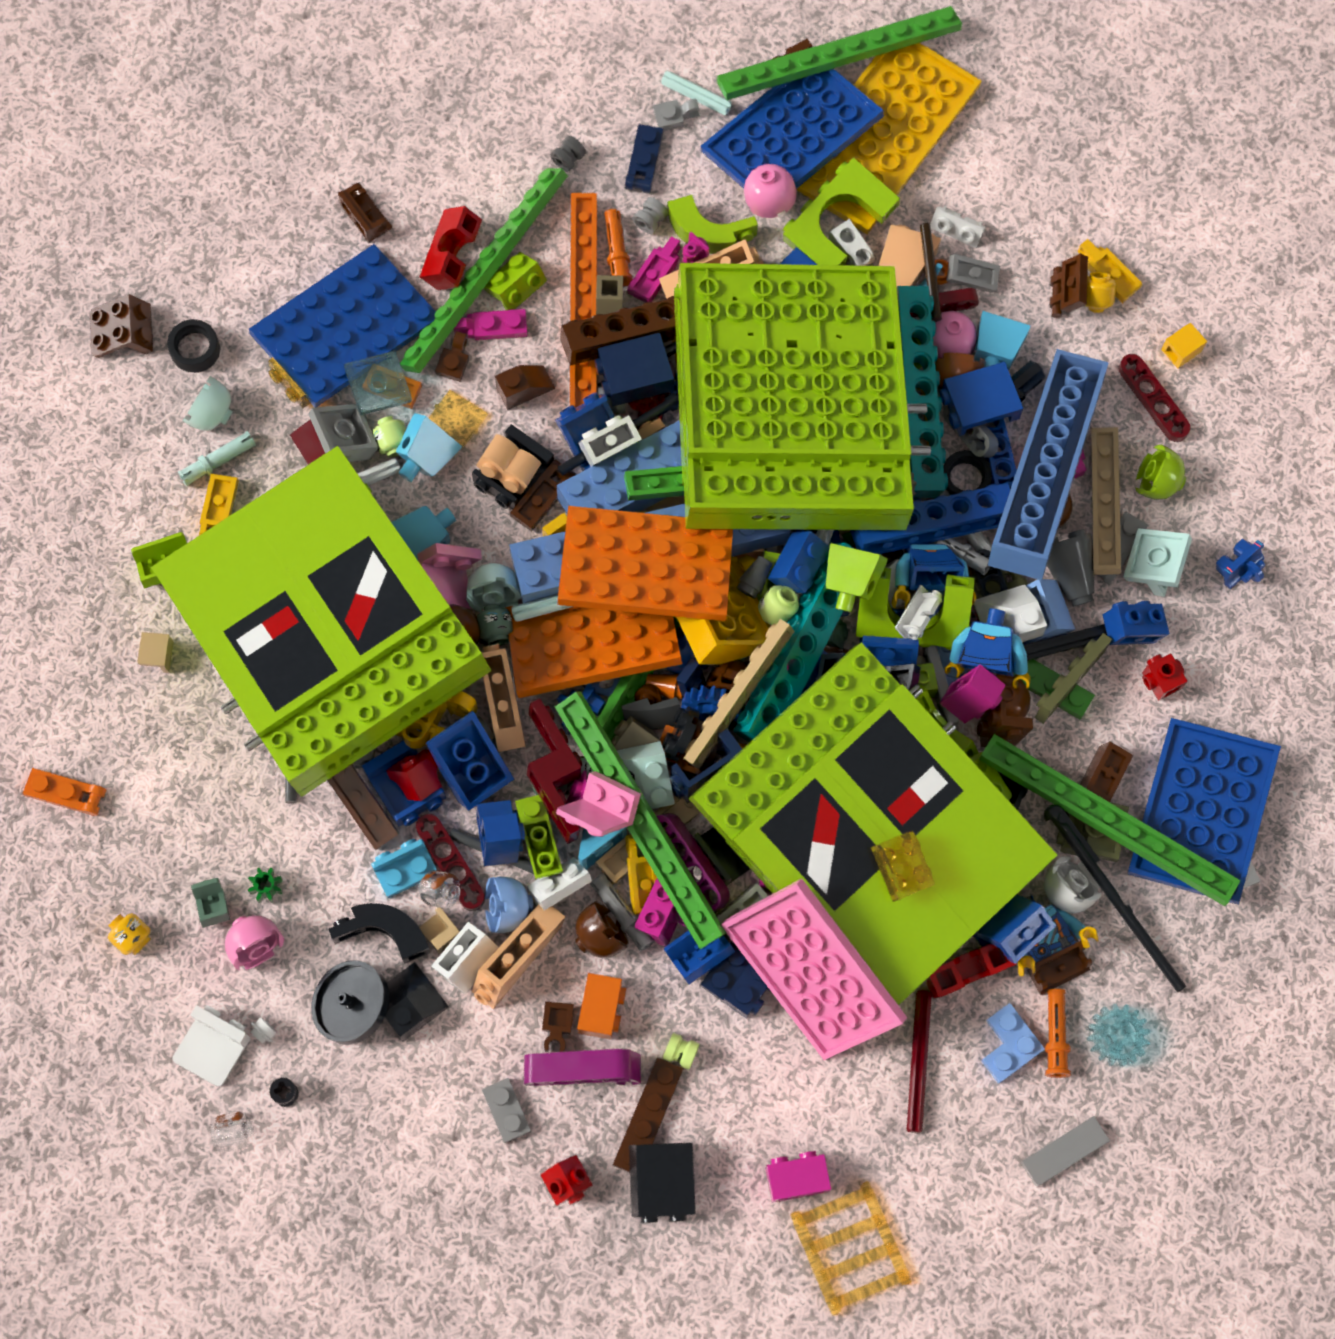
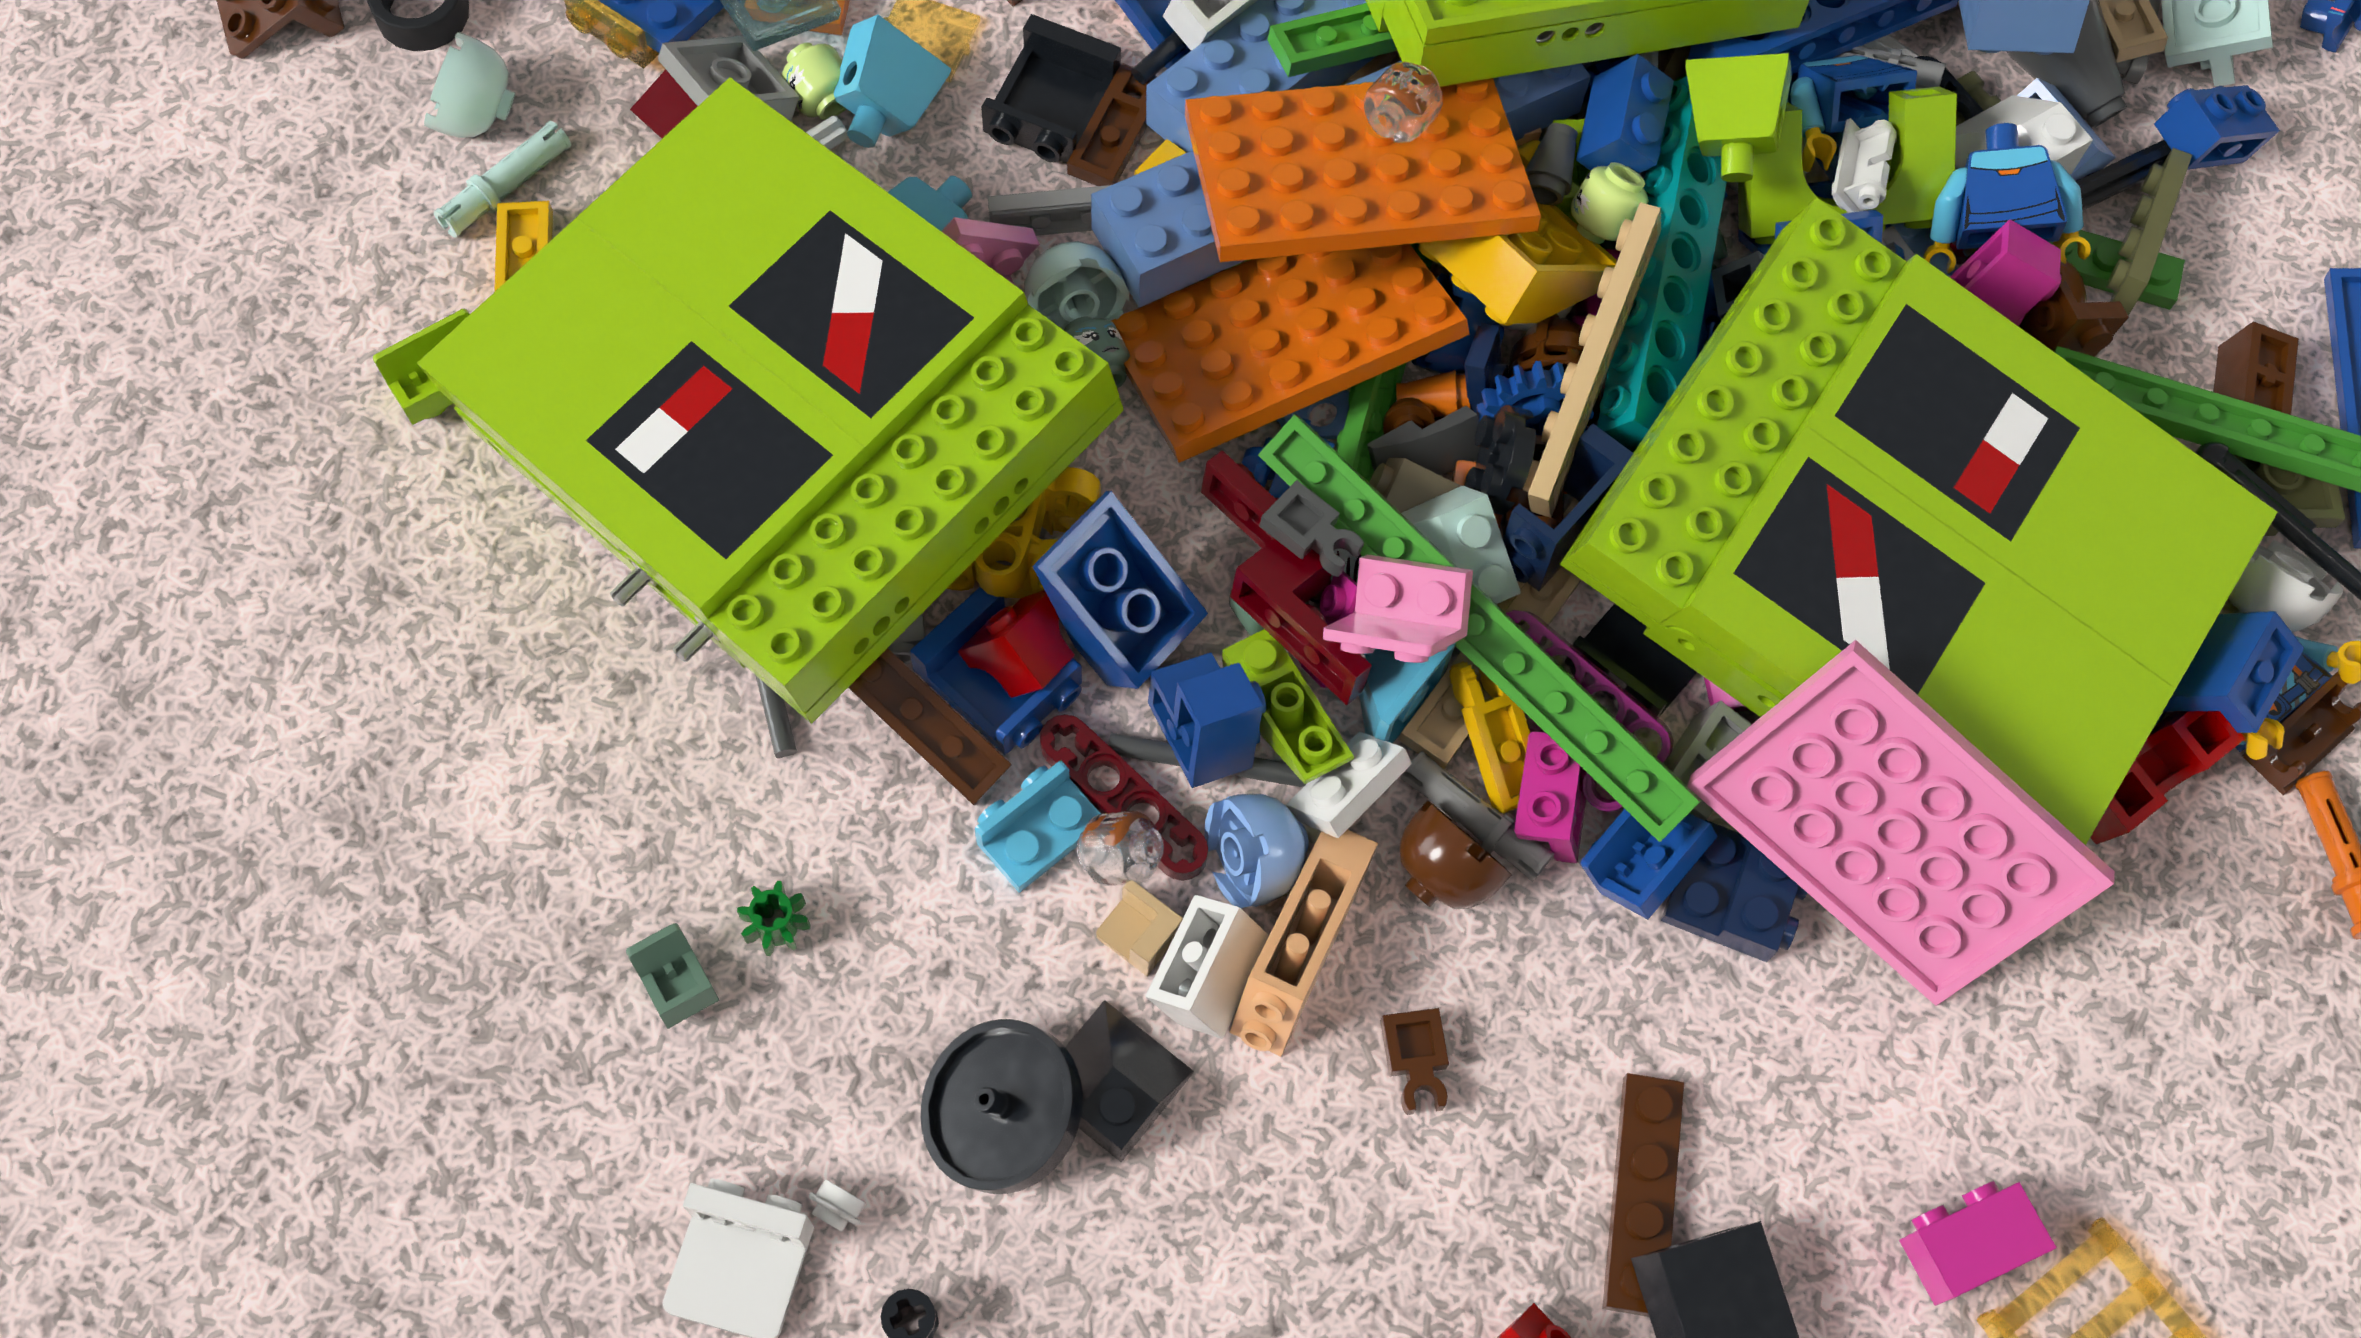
camera: 15 degrees left, 5 degrees down
orange plate [22,768,107,816] -> none
yellow head [108,913,151,955] -> none
tan panel [137,632,174,673] -> none
bright pink cylinder [225,916,284,970] -> none
black arch [328,903,431,964] -> none
light nougat brick [476,434,542,495] -> none
light nougat slope [482,644,526,752] -> none
light grey plate [482,1078,531,1144] -> none
light aqua axle [512,594,573,622] -> none
magenta beam [524,1049,641,1086] -> none
orange brick [577,973,627,1040] -> none
yellowish green wheel [663,1032,700,1070] -> none
clear yellow bracket [871,831,935,902] -> none
dark red axle [906,990,932,1133] -> none
light blue plate [981,1003,1045,1084] -> none
red brick [1142,653,1188,701] -> none
none -> light grey tile [988,185,1111,236]
none -> dark grey plate [1259,480,1364,577]
none -> clear head [1363,62,1443,143]

